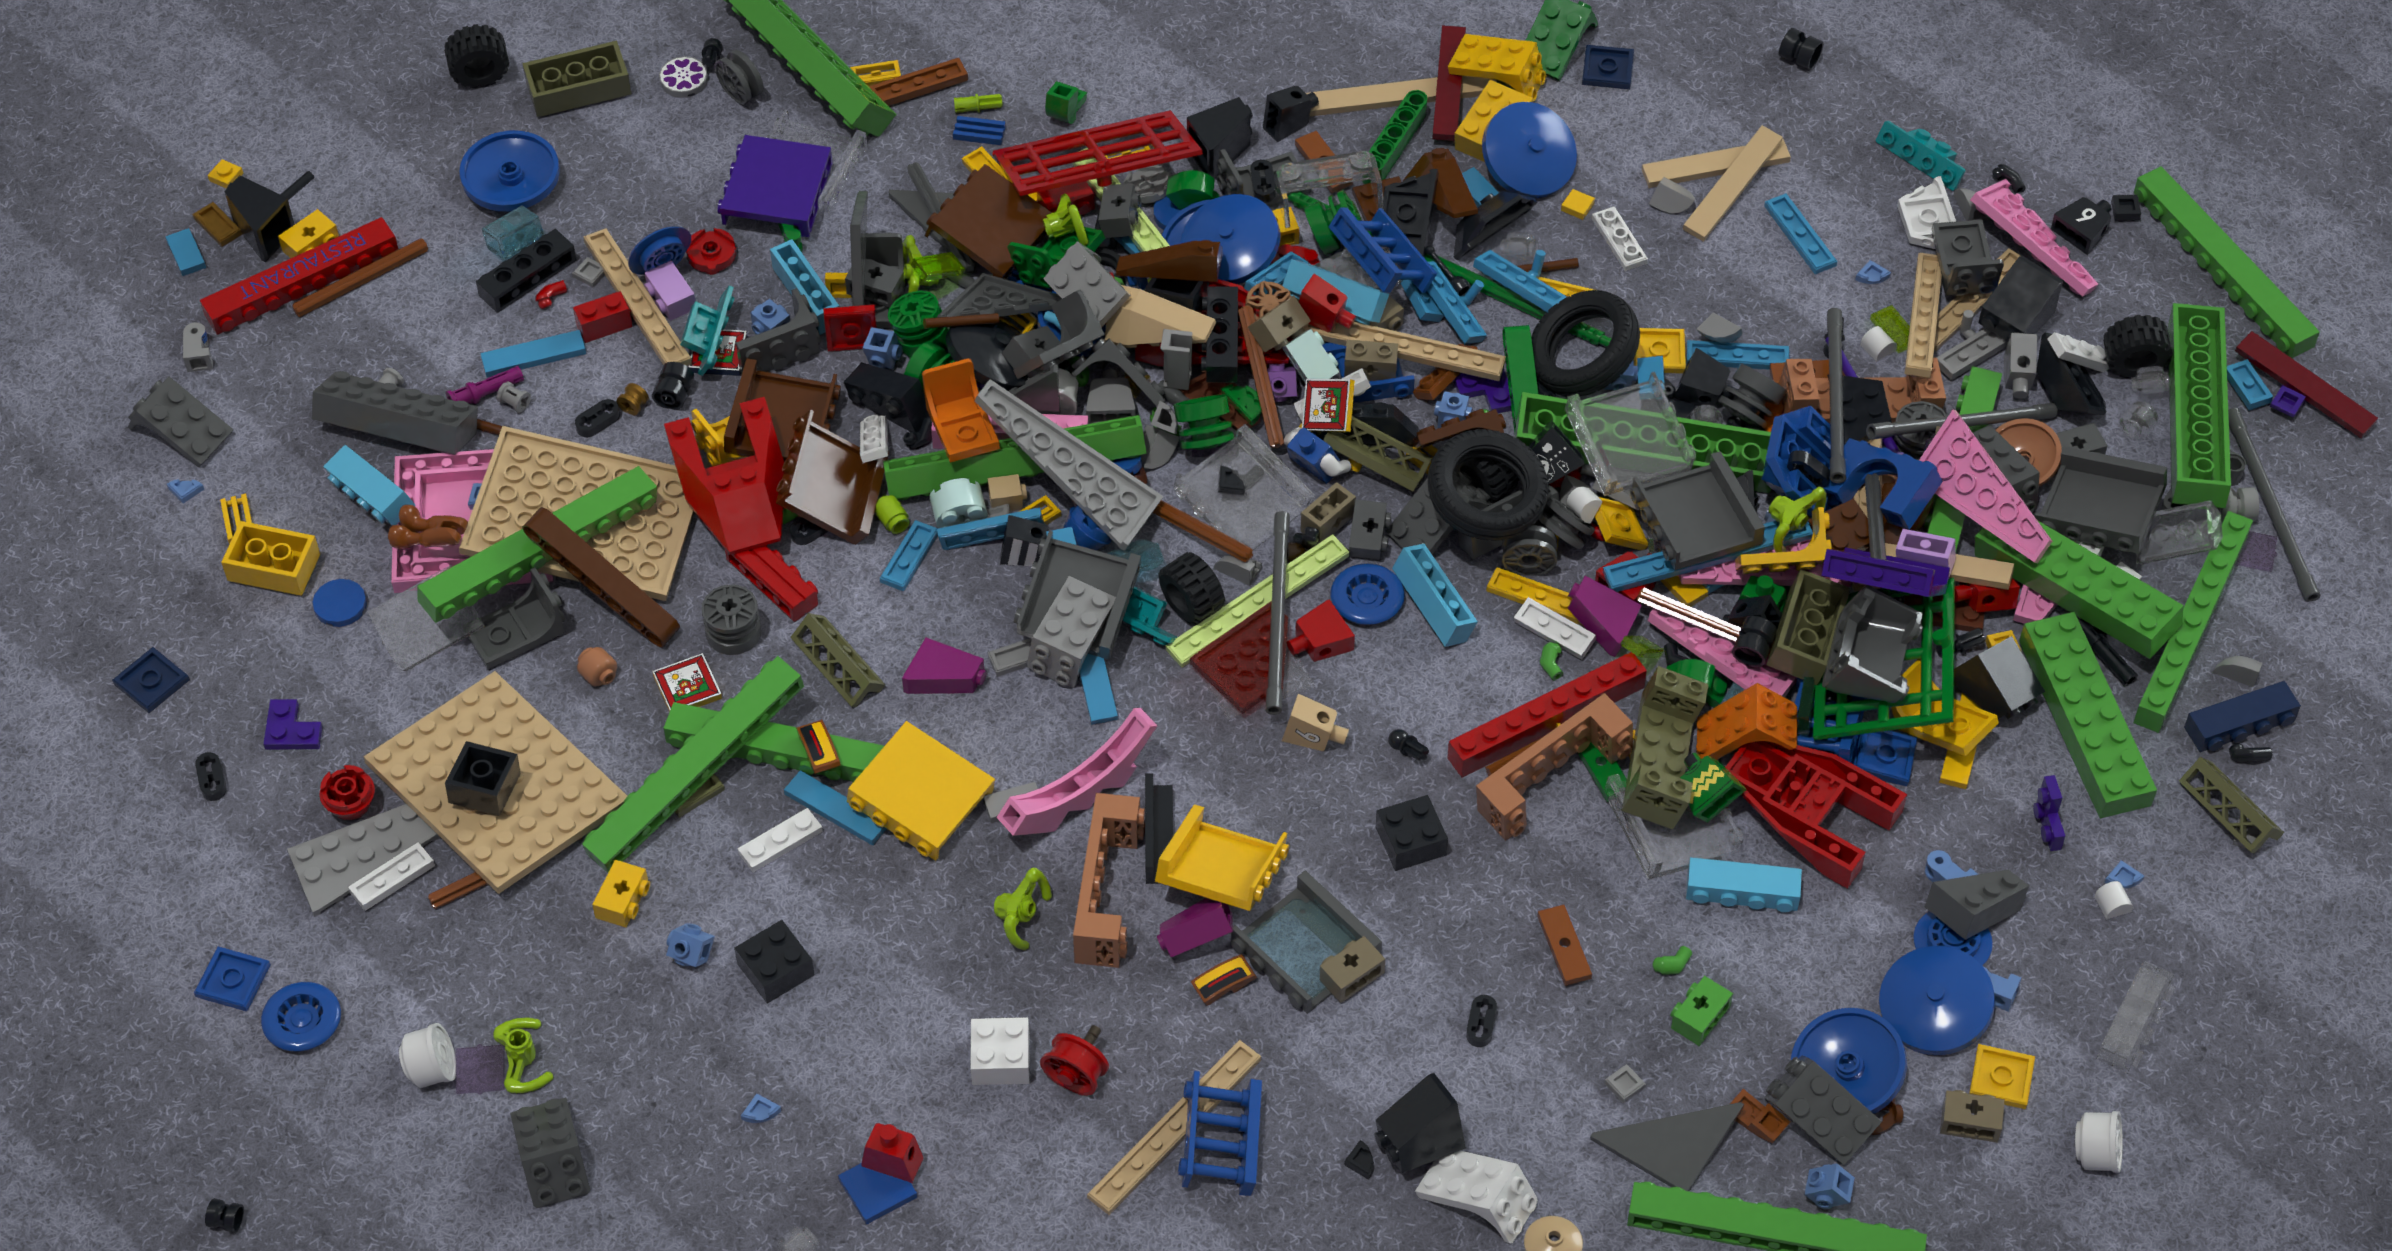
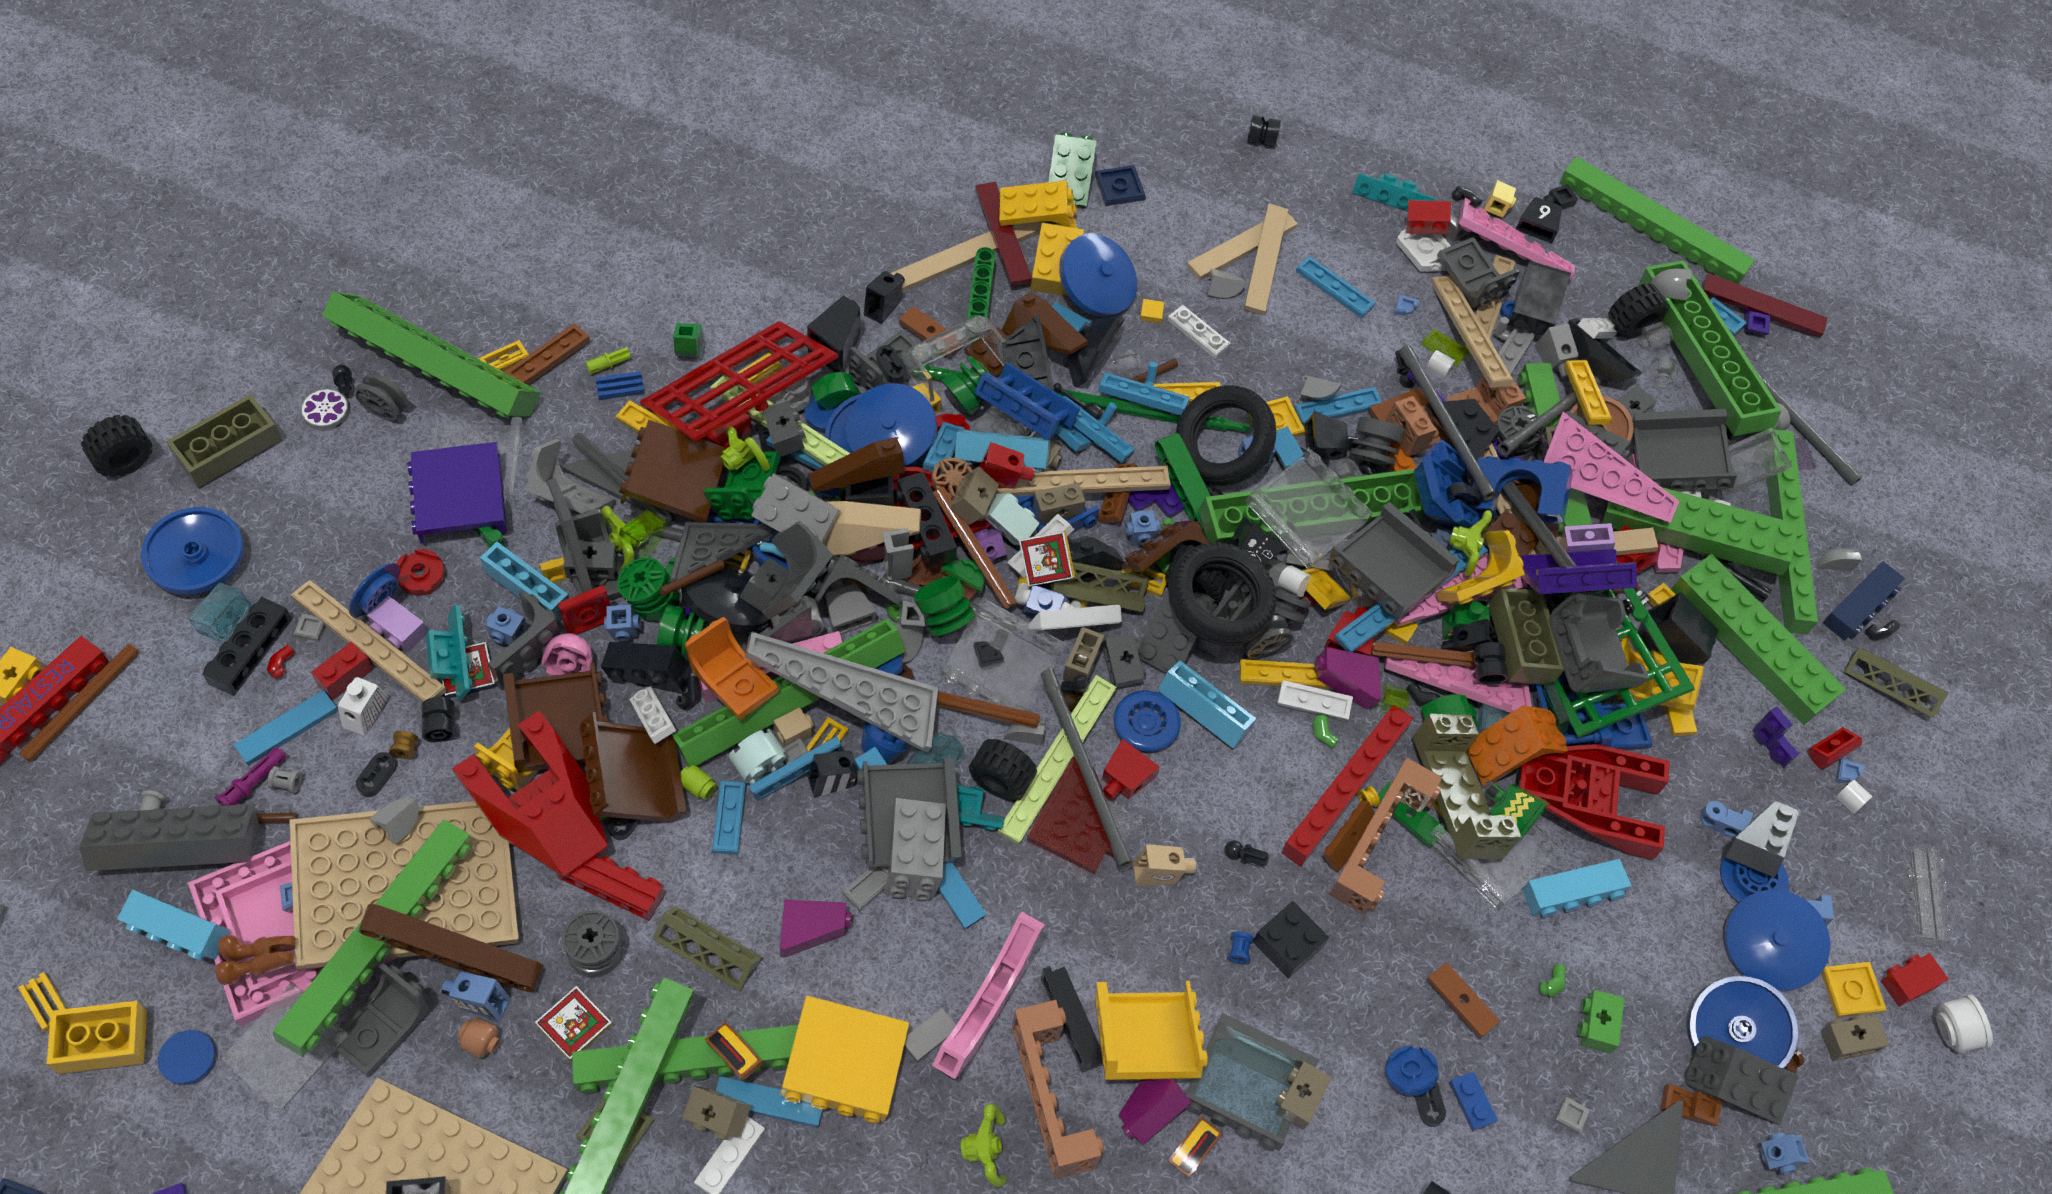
camera: 30 degrees left, 5 degrees up
none -> white torso [338,677,389,736]
none -> light grey brick [370,798,419,844]
none -> medium blue torso [442,972,511,1023]
none -> light grey bracket [526,439,615,515]
none -> bright pink cylinder [542,633,593,676]
none -> dark tan brick [683,1086,751,1140]
none -> white slope [1028,605,1122,630]
none -> blue bush [1227,932,1254,964]
none -> blue tile [1385,1046,1439,1096]
none -> red brick [1406,200,1451,235]
none -> blue plate [1449,1071,1498,1132]
none -> light yellow brick [1484,180,1516,218]
none -> yellow tile [1564,360,1612,425]
none -> light grey brick [1651,269,1691,300]
none -> red brick [1809,727,1862,769]
none -> red brick [1881,953,1949,1007]

